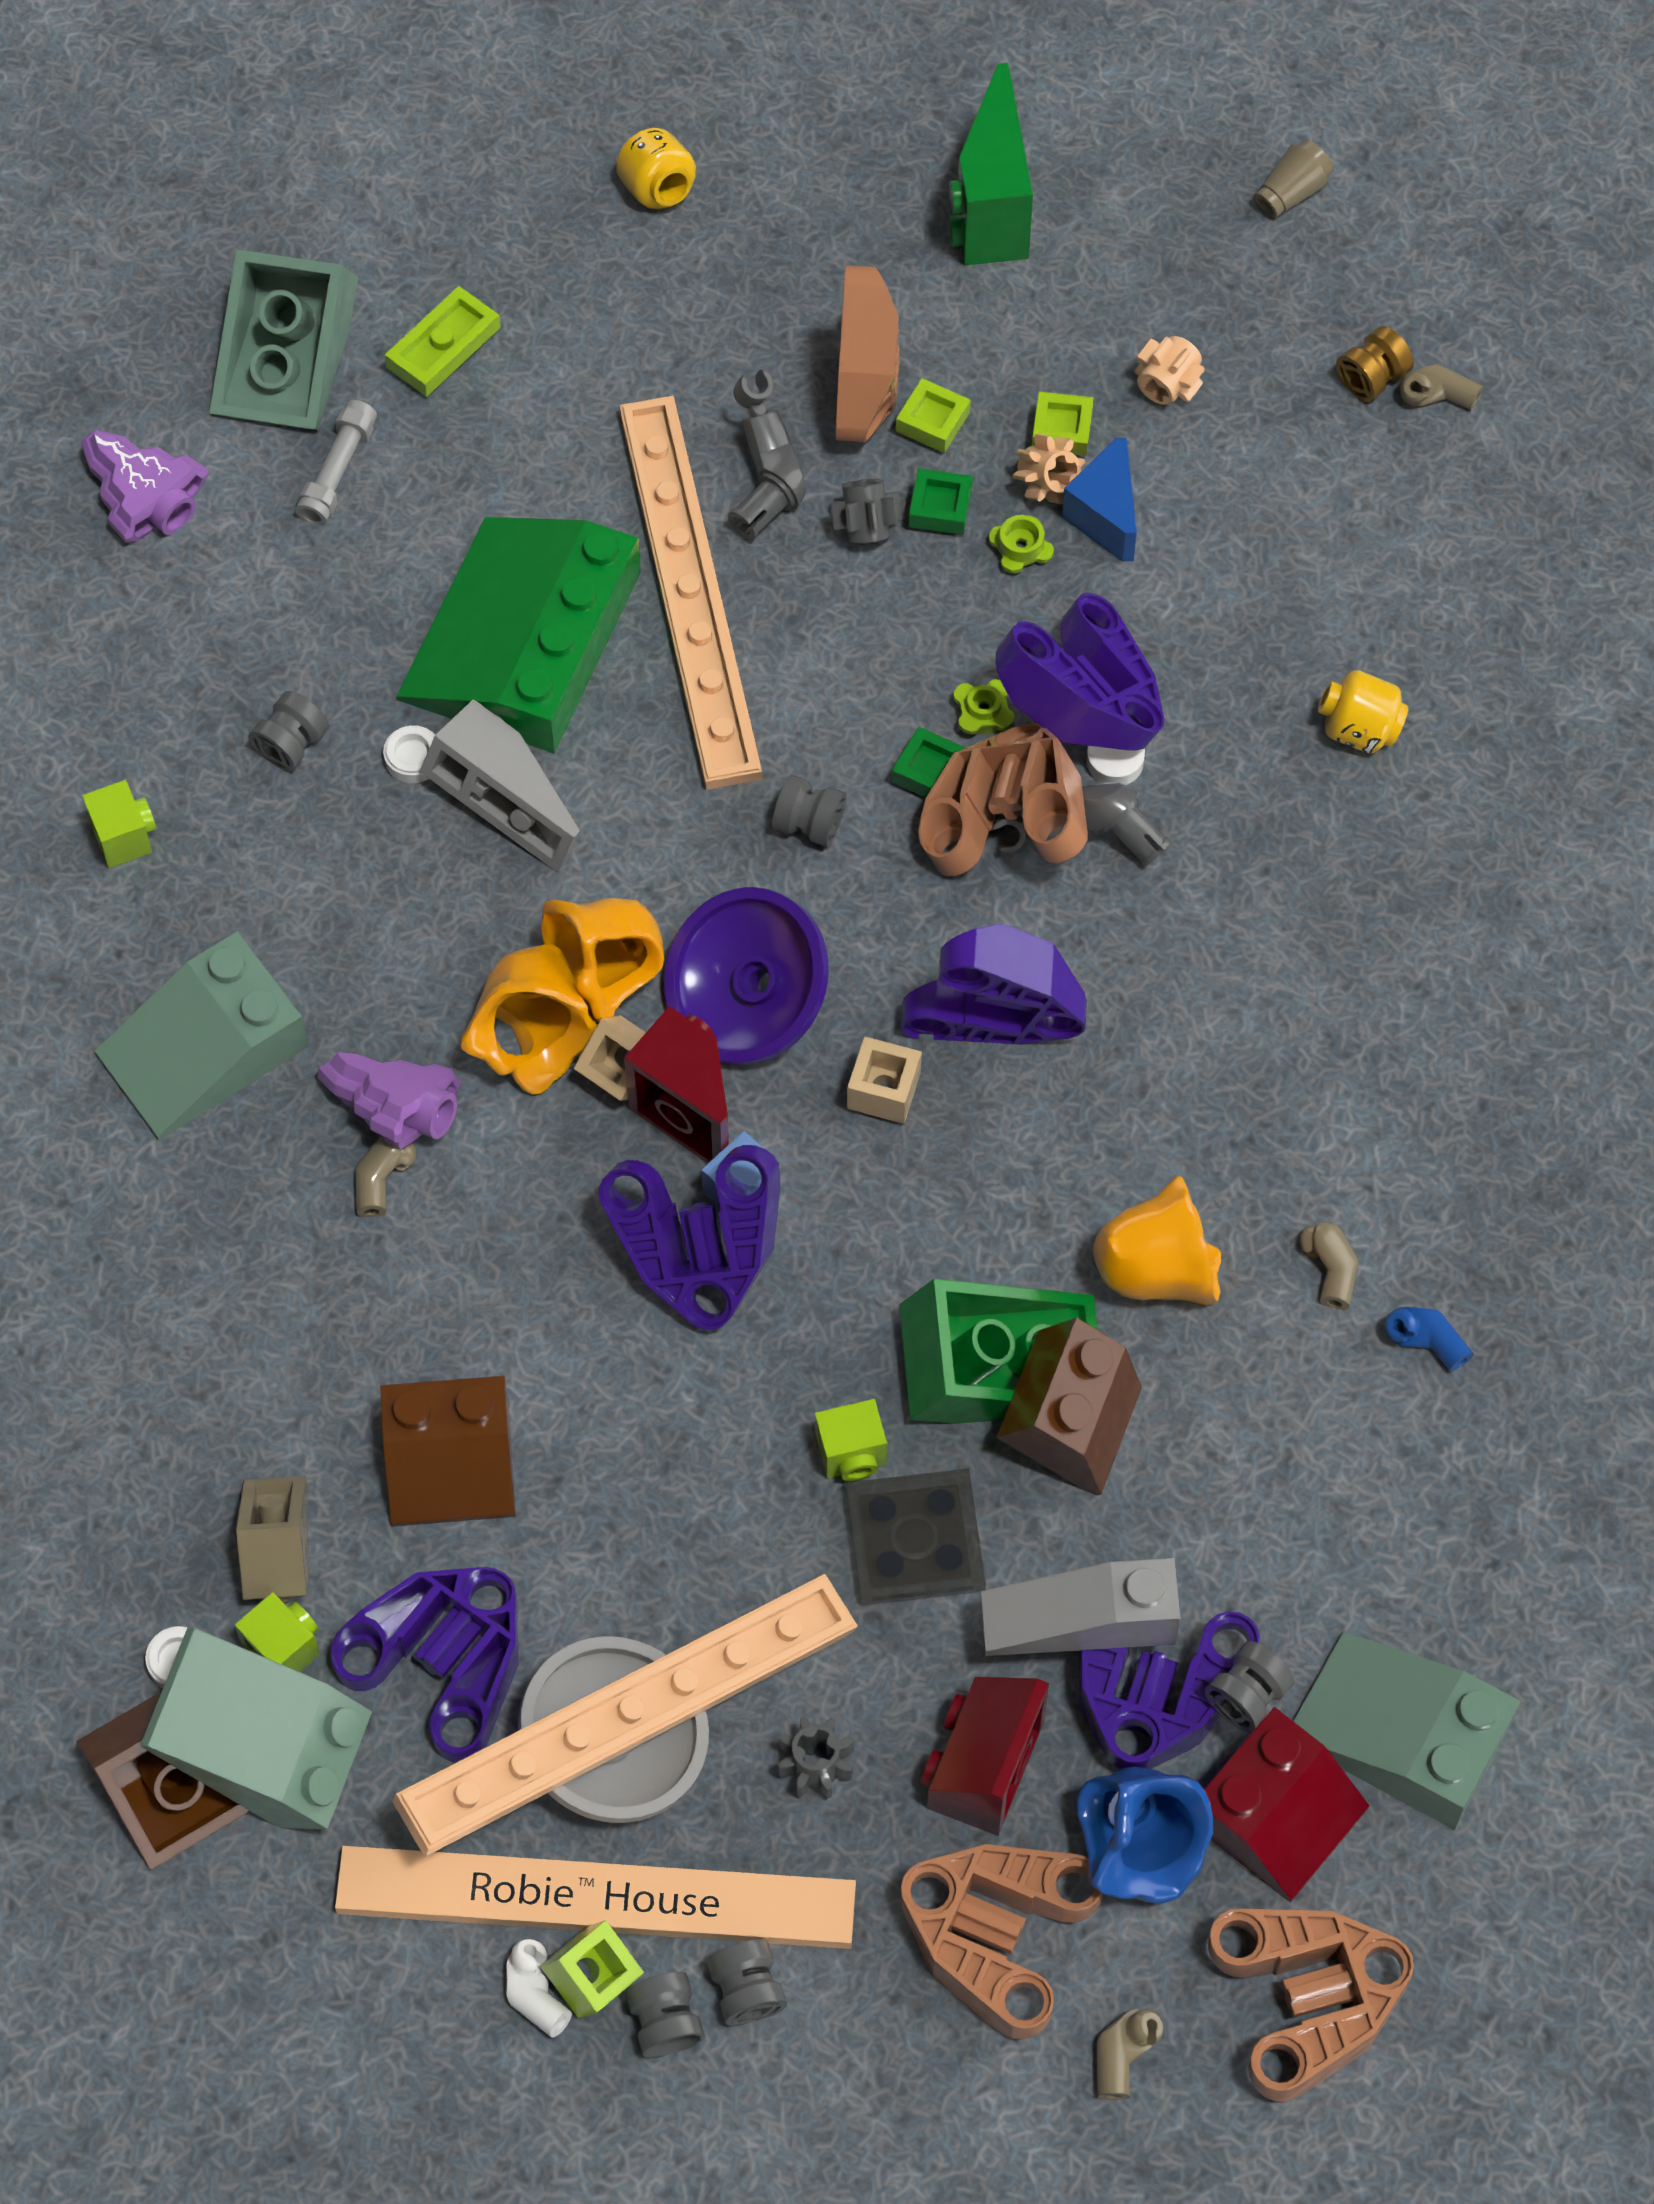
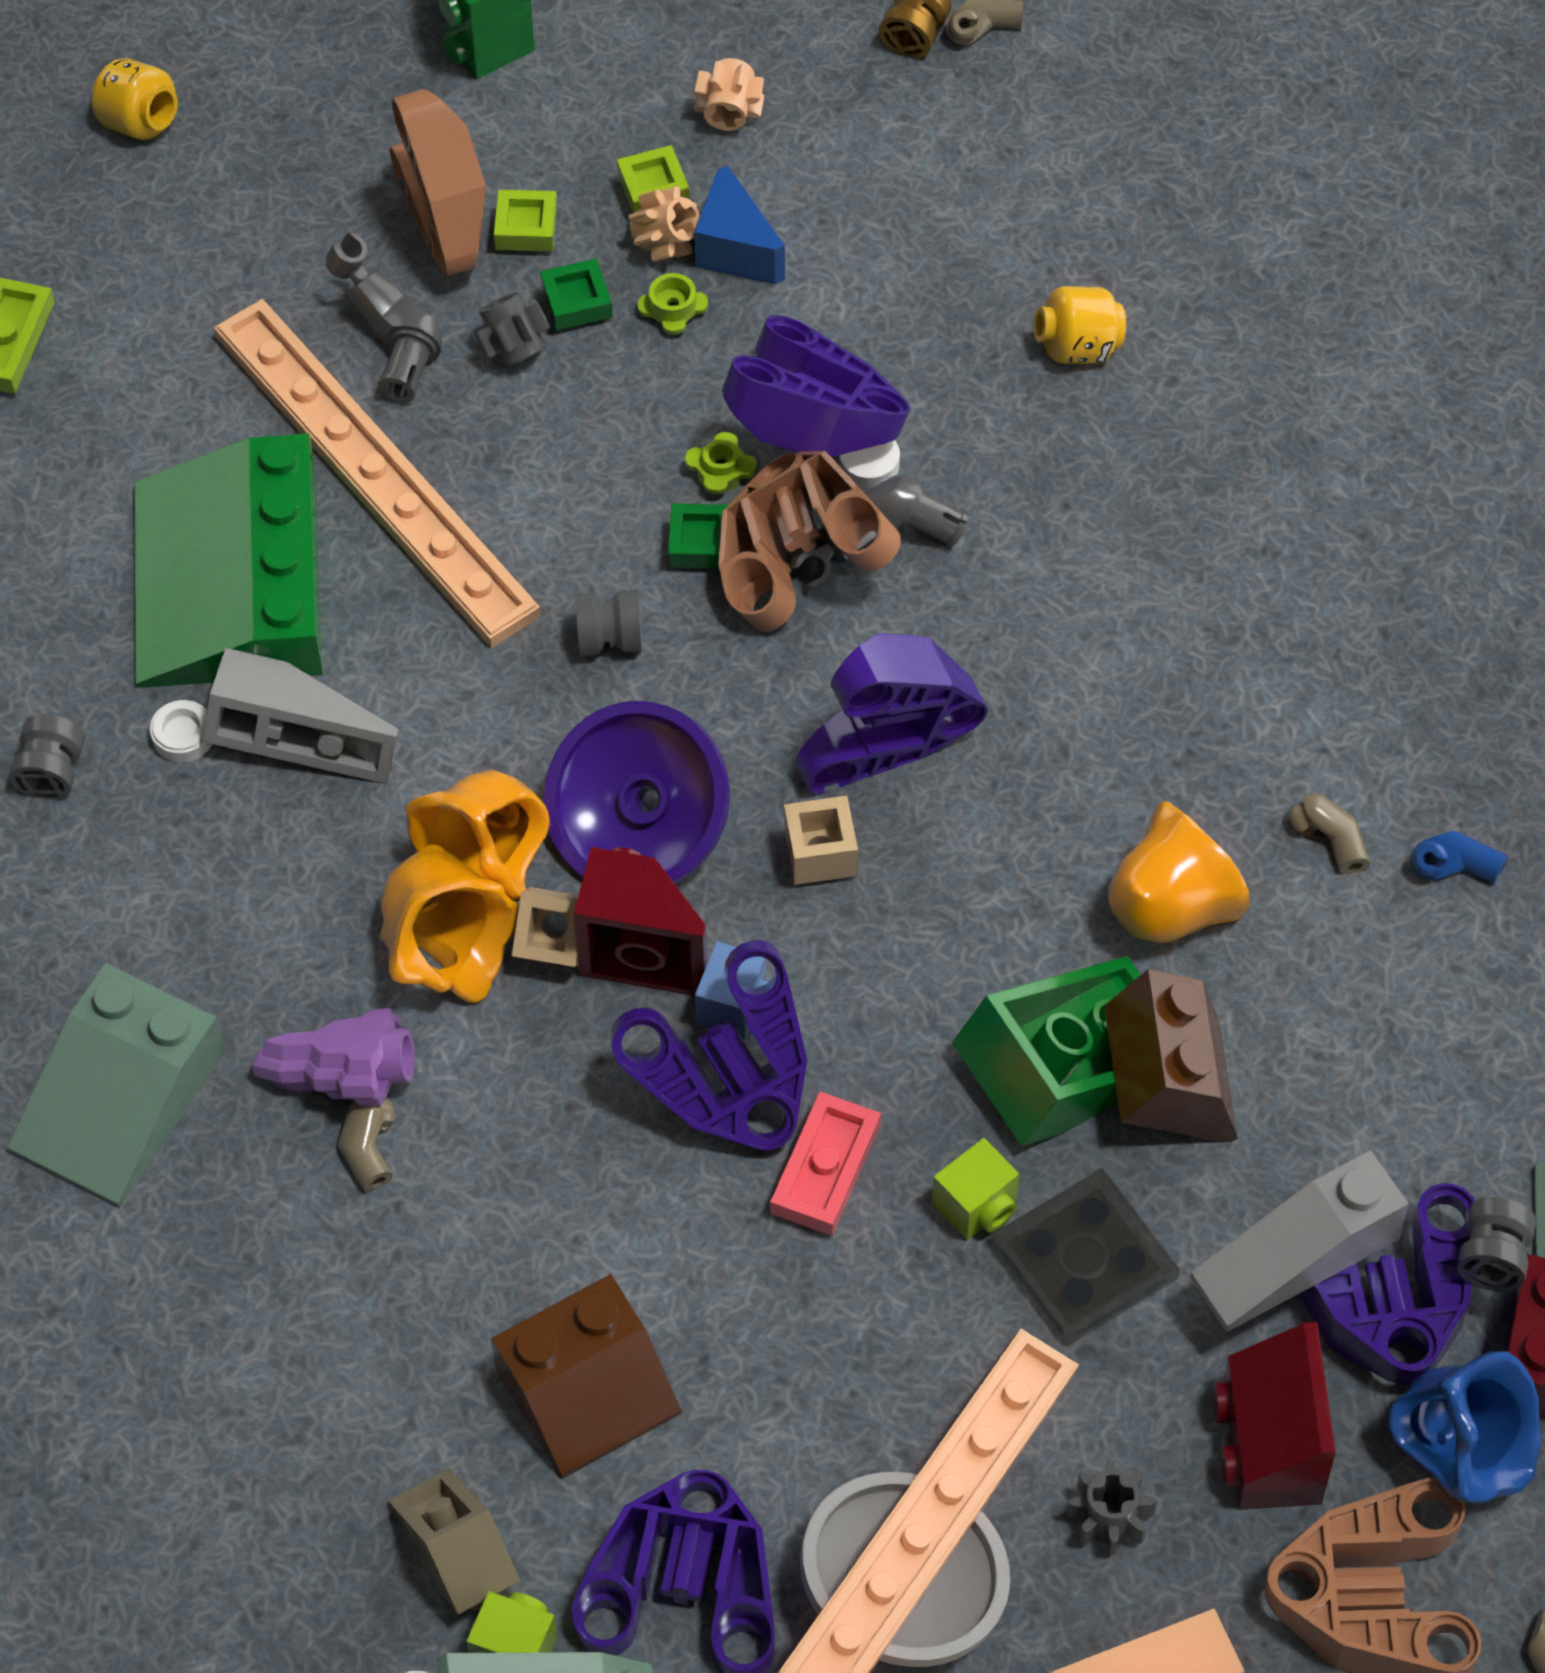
camera: 25 degrees left, 5 degrees down
none -> coral plate [770,1092,881,1236]

